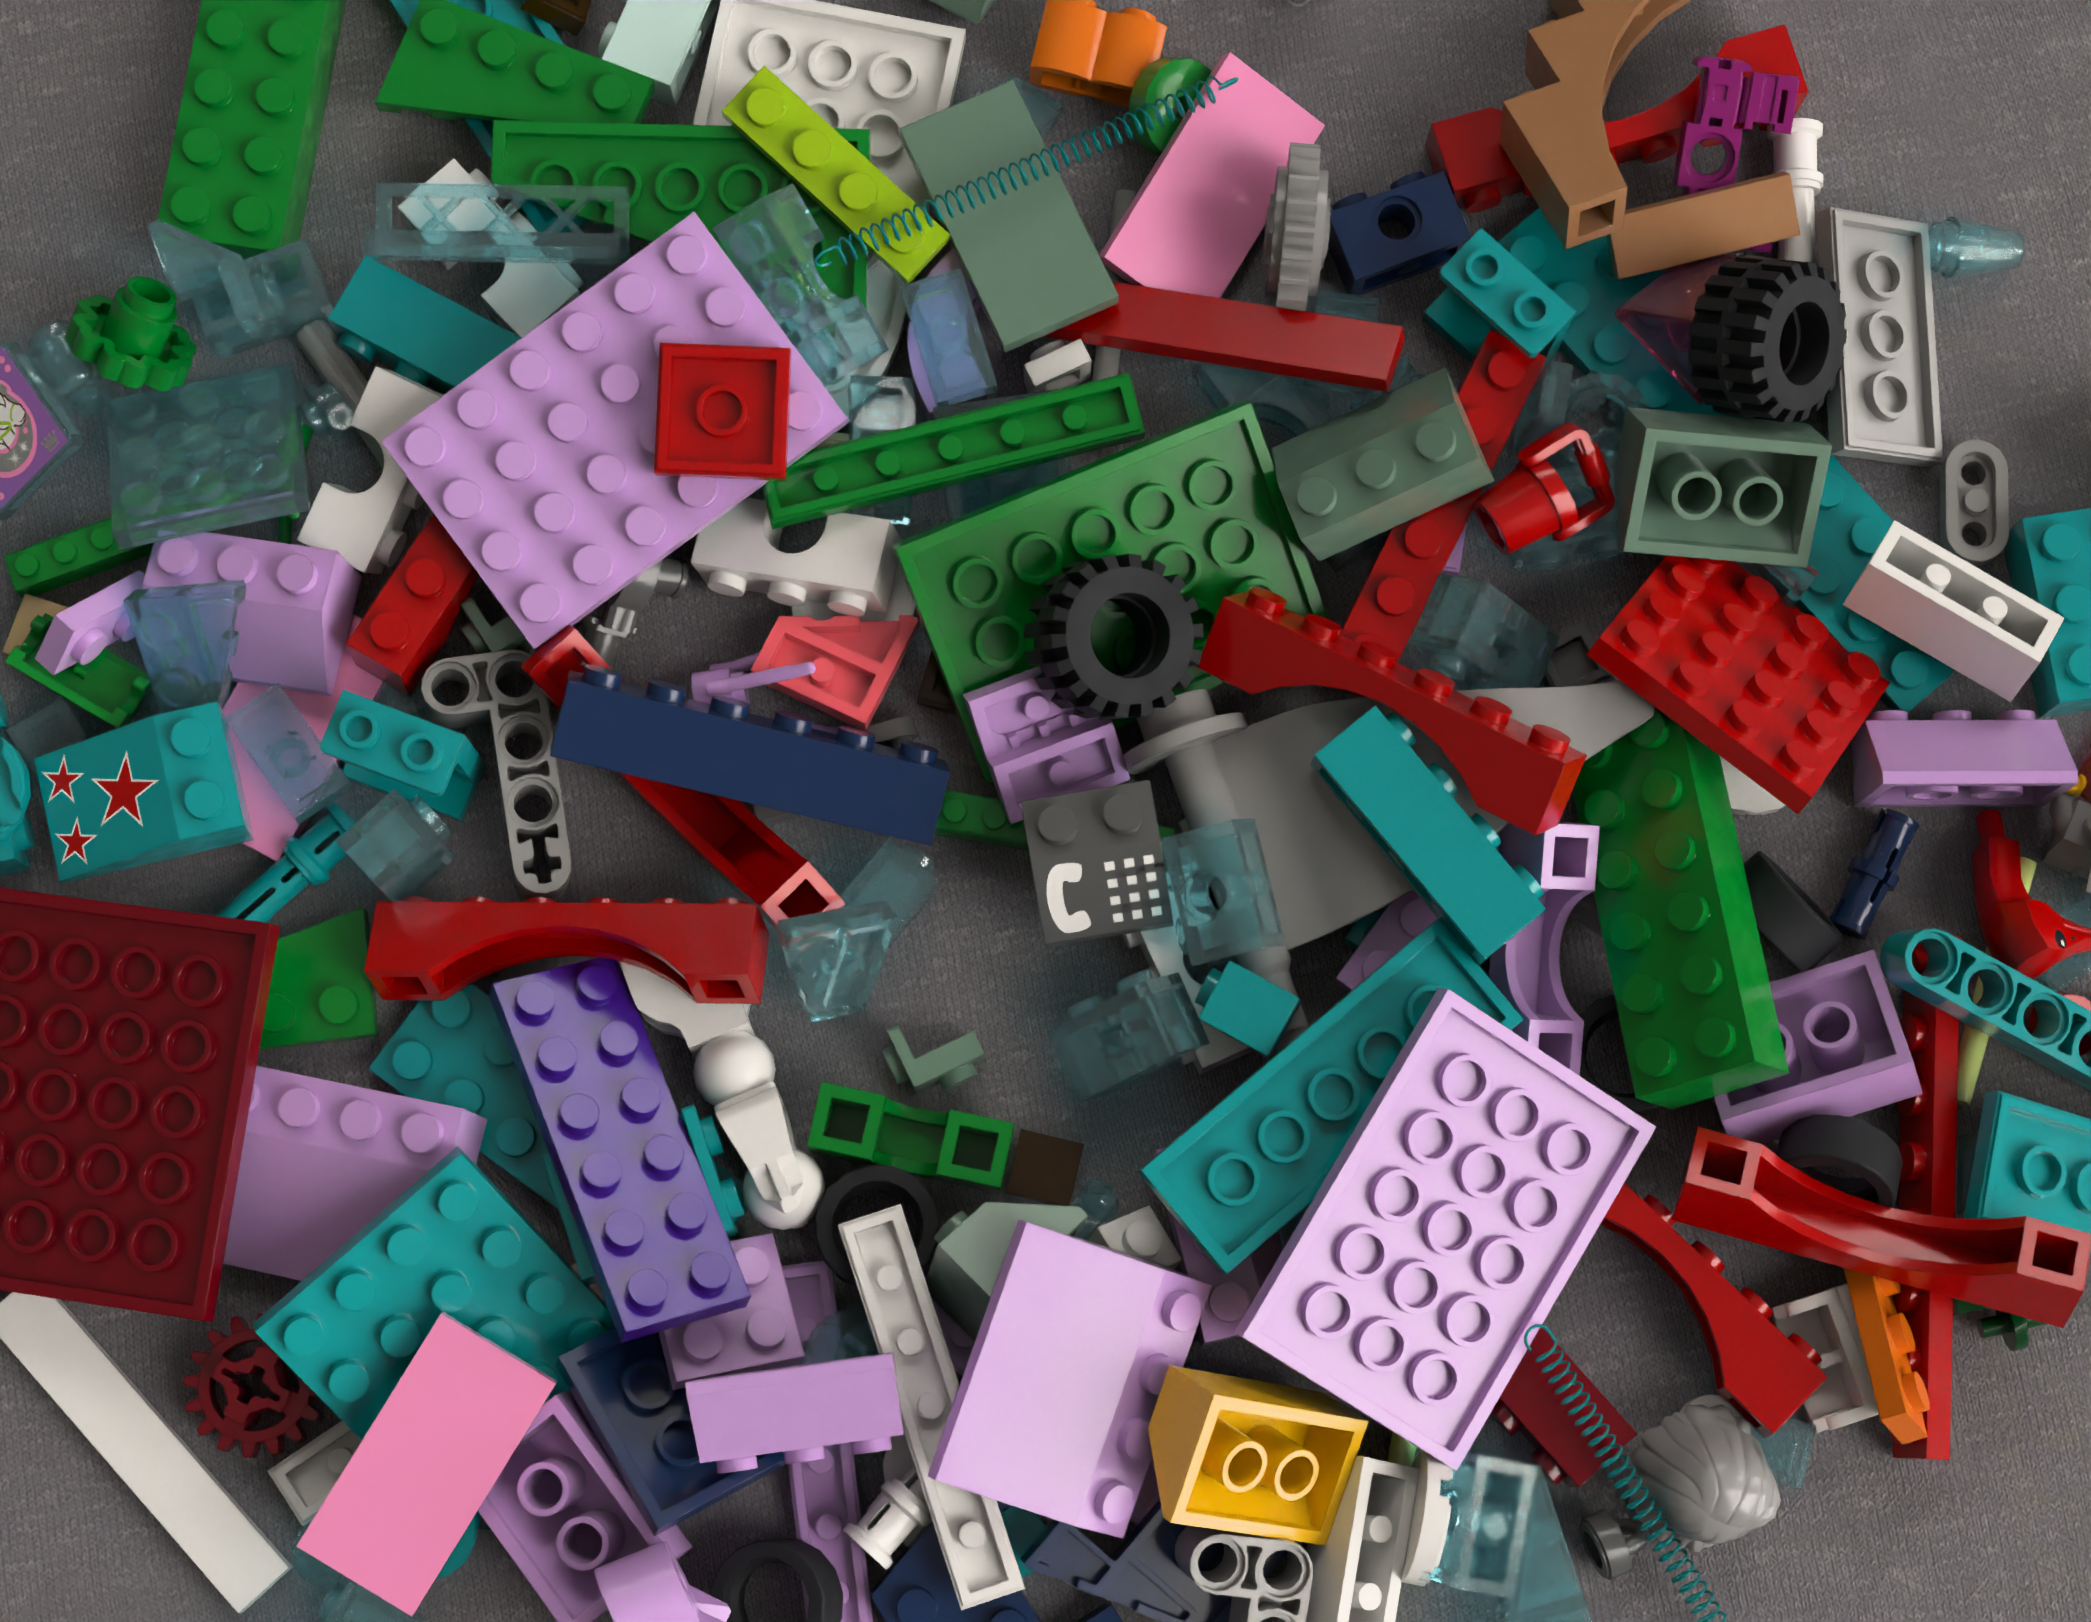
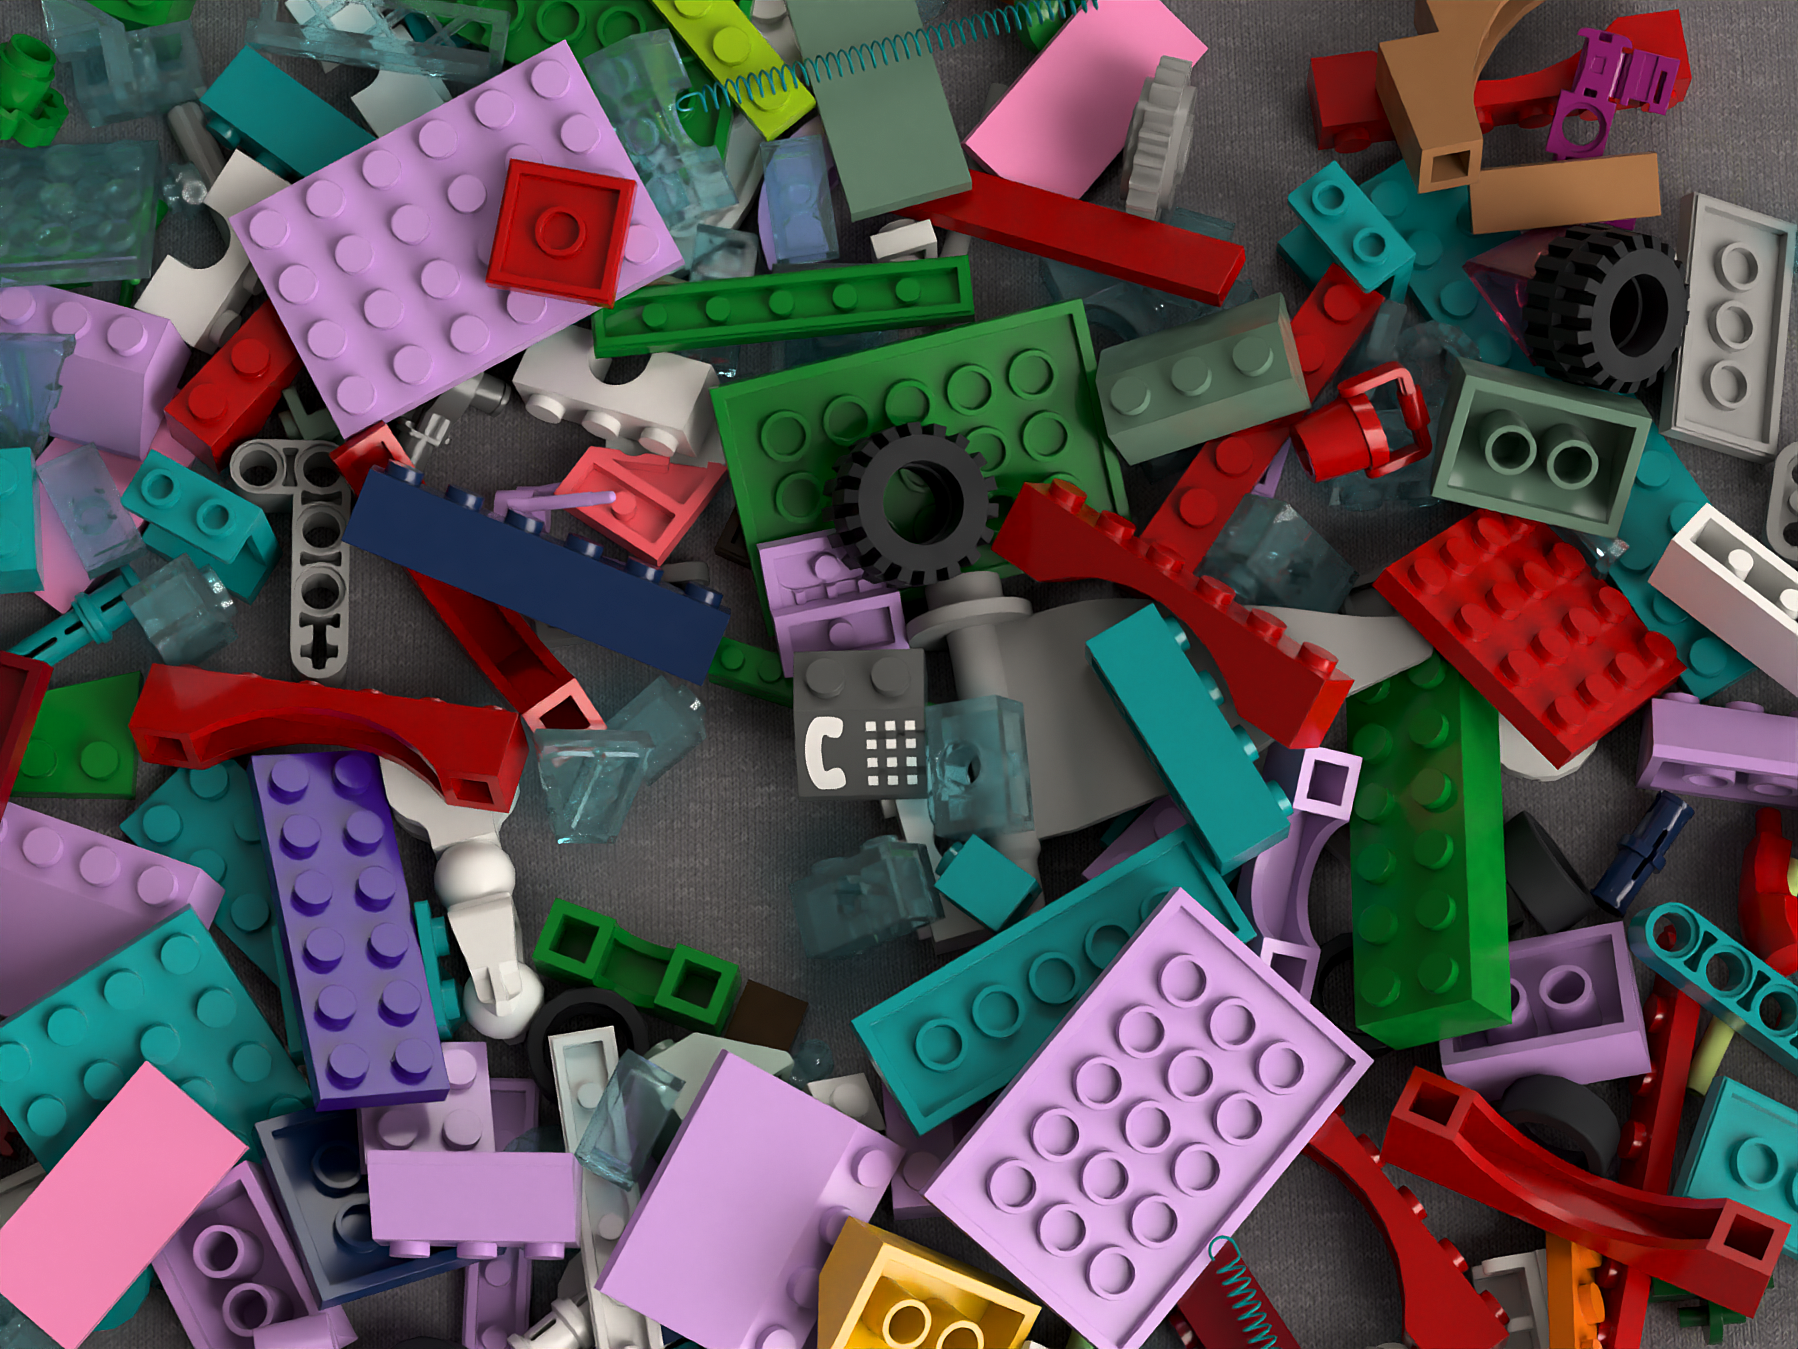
camera: 15 degrees right, 5 degrees down
sand green bracket [881,1025,985,1094] -> none
dark blue brick [1328,171,1471,299] -> none
white pin [1767,118,1823,263] -> none
none -> clear light blue tile [574,1049,686,1192]

